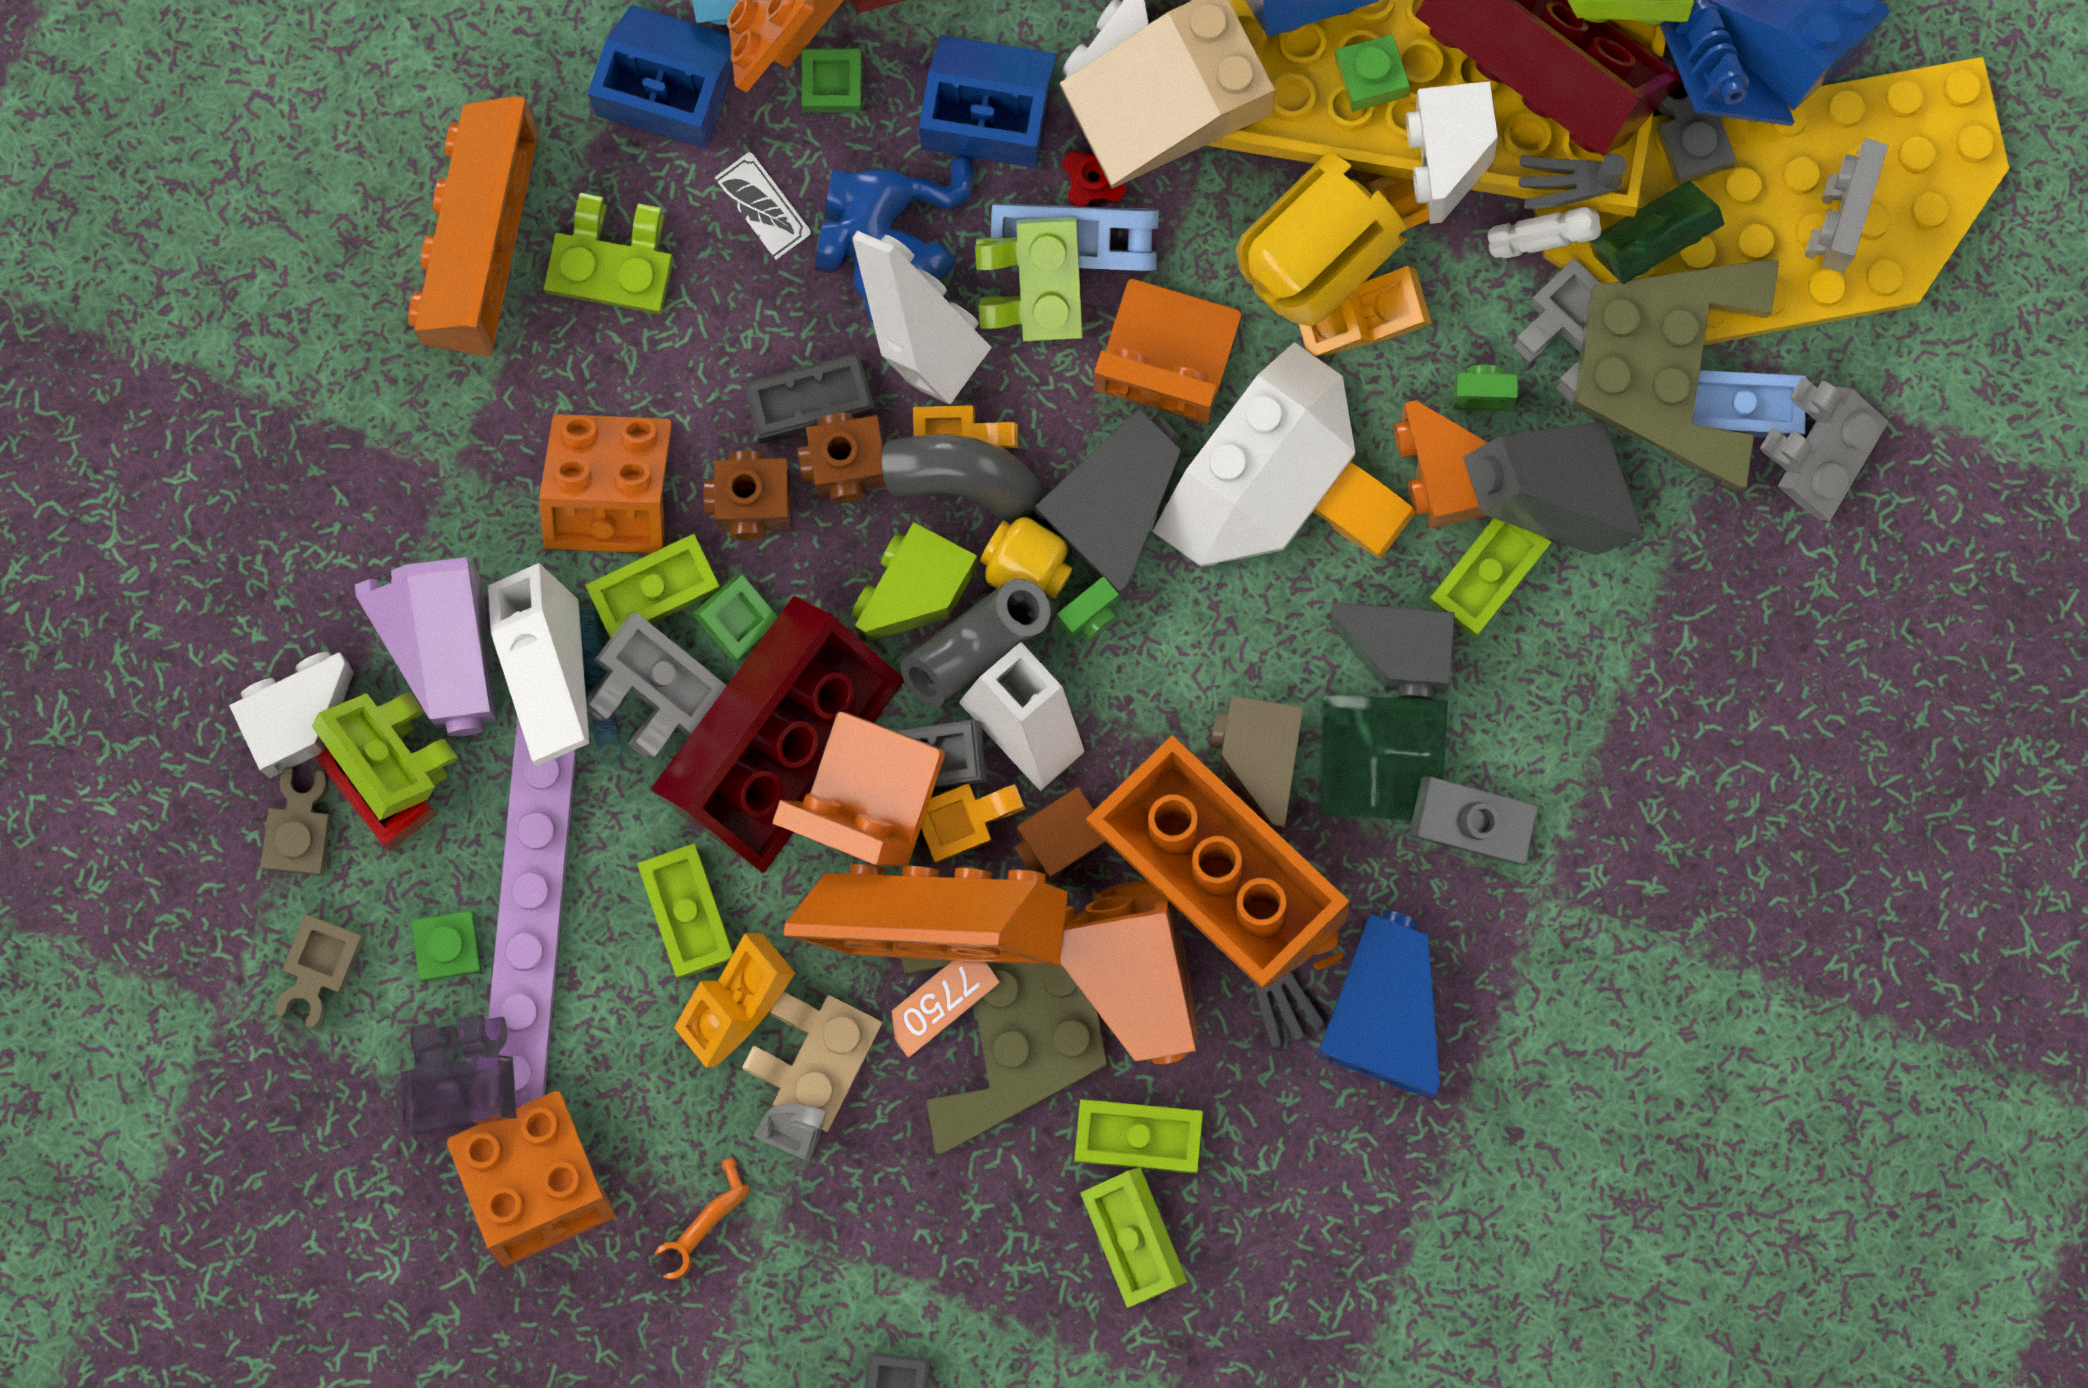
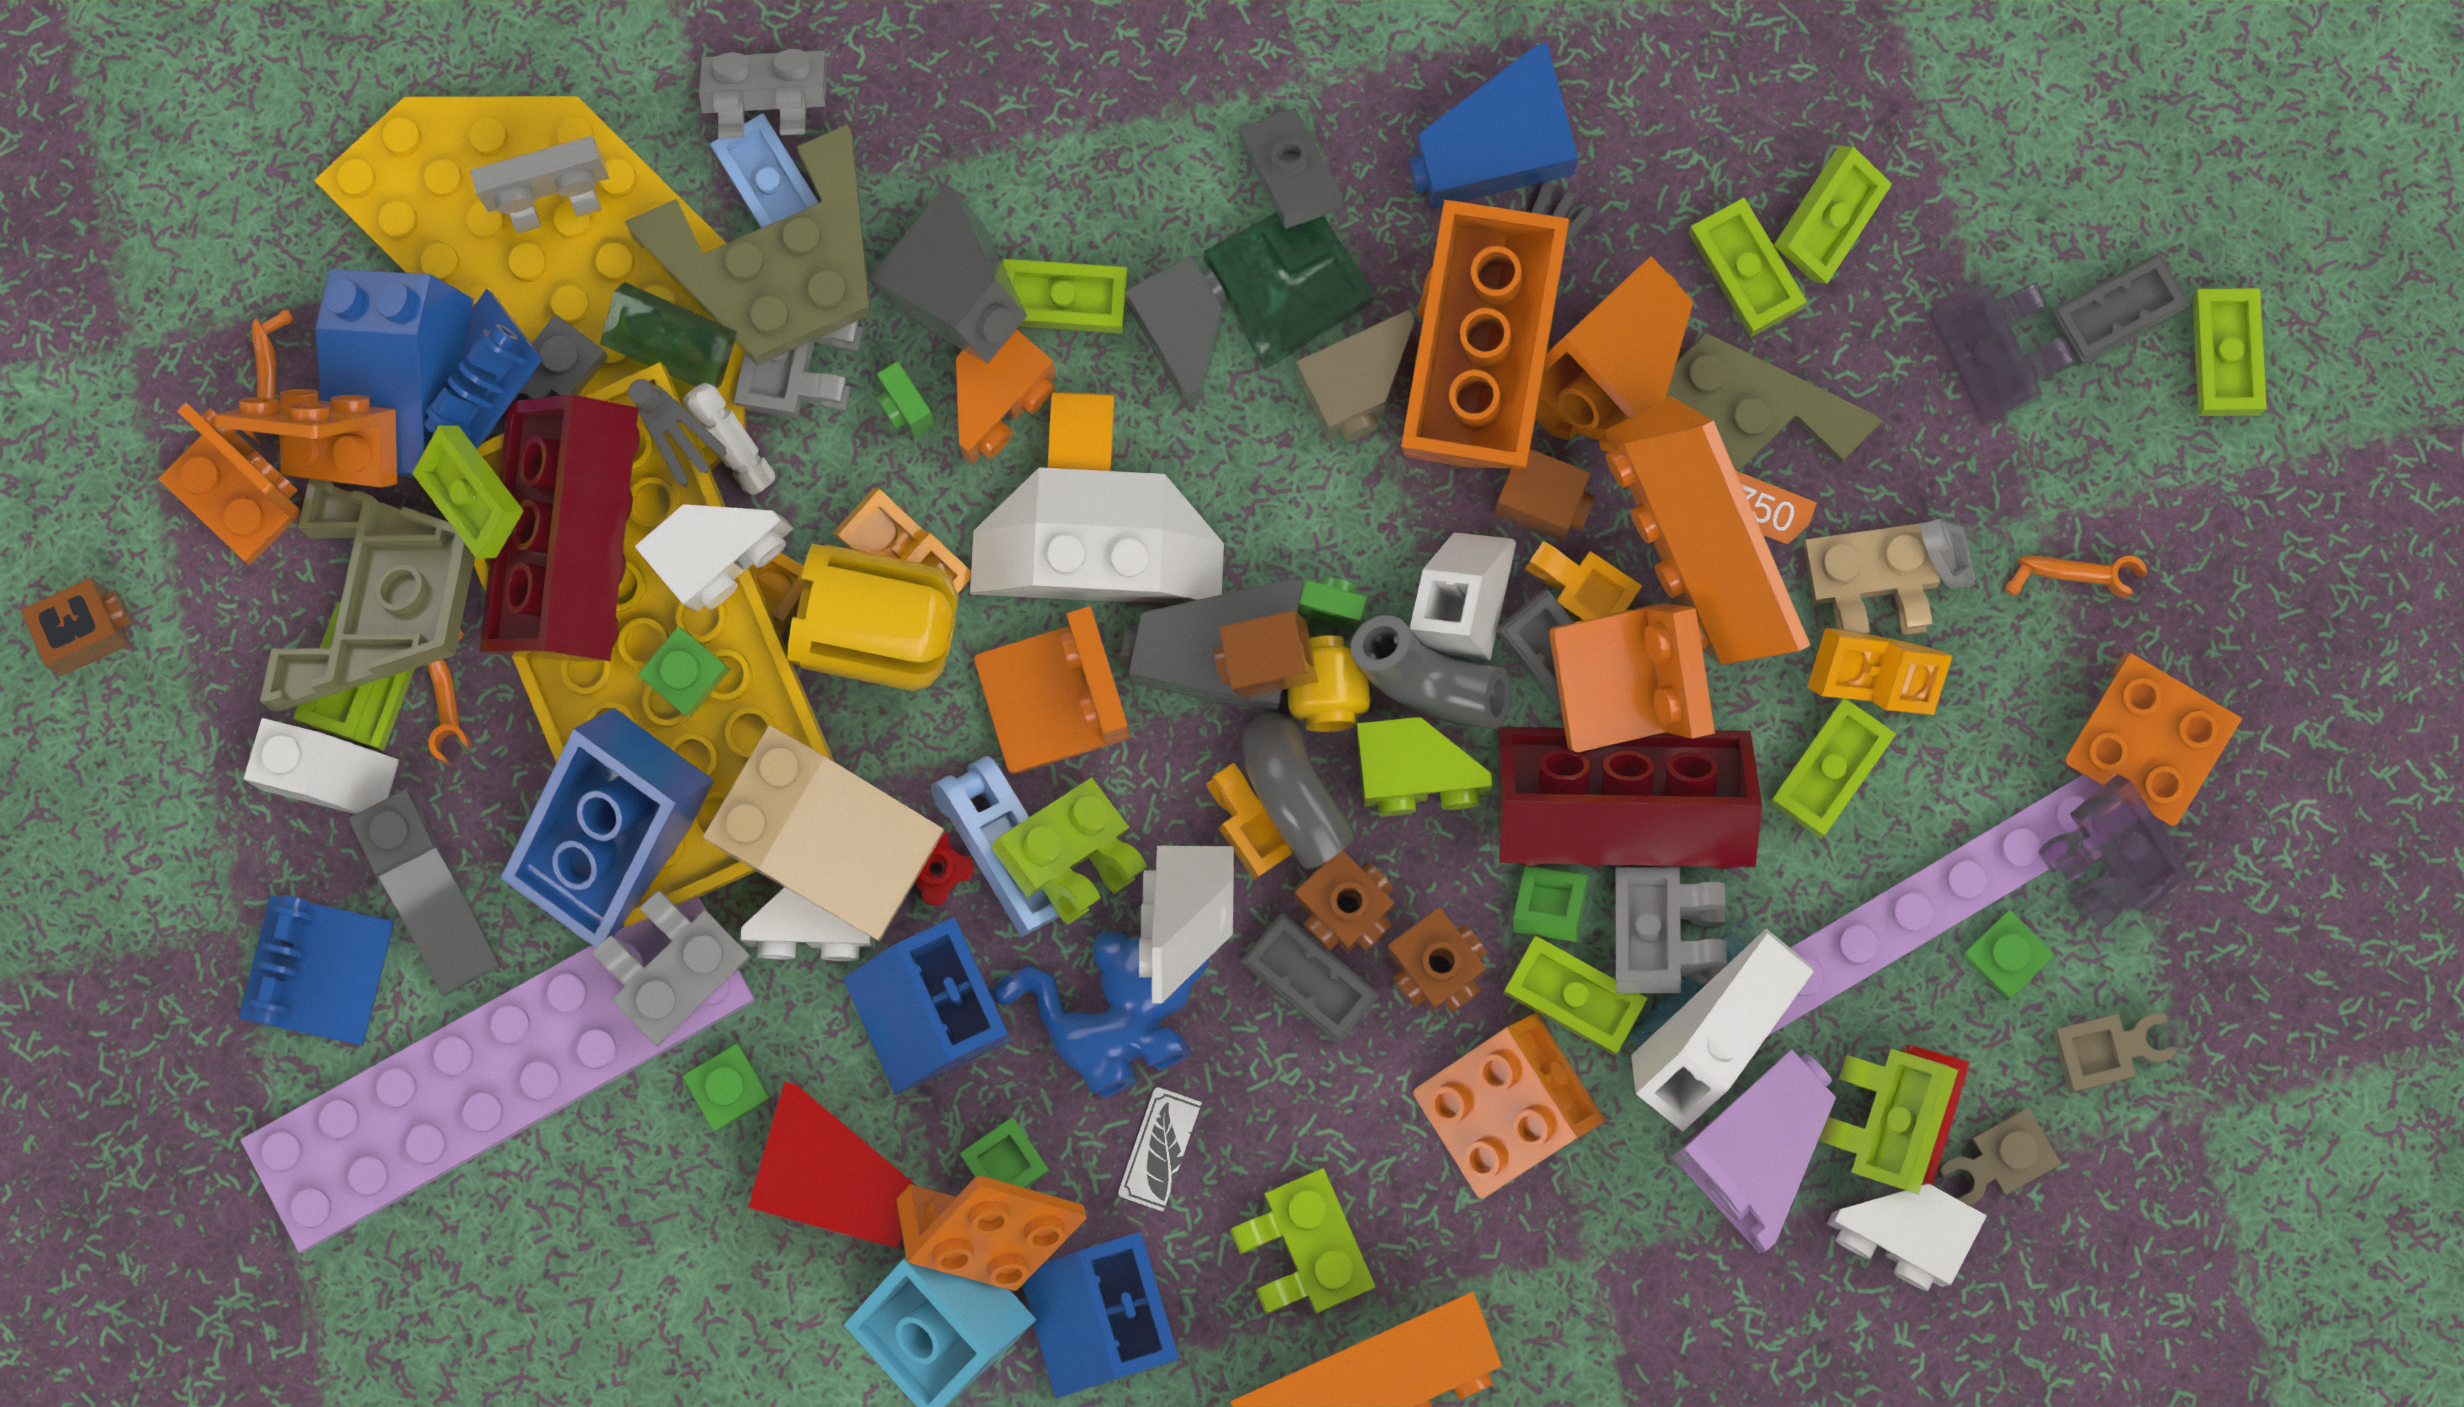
camera: 125 degrees left, 0 degrees up
none -> dark orange brick [1214,610,1318,698]
none -> clear purple plate [1929,282,2075,425]

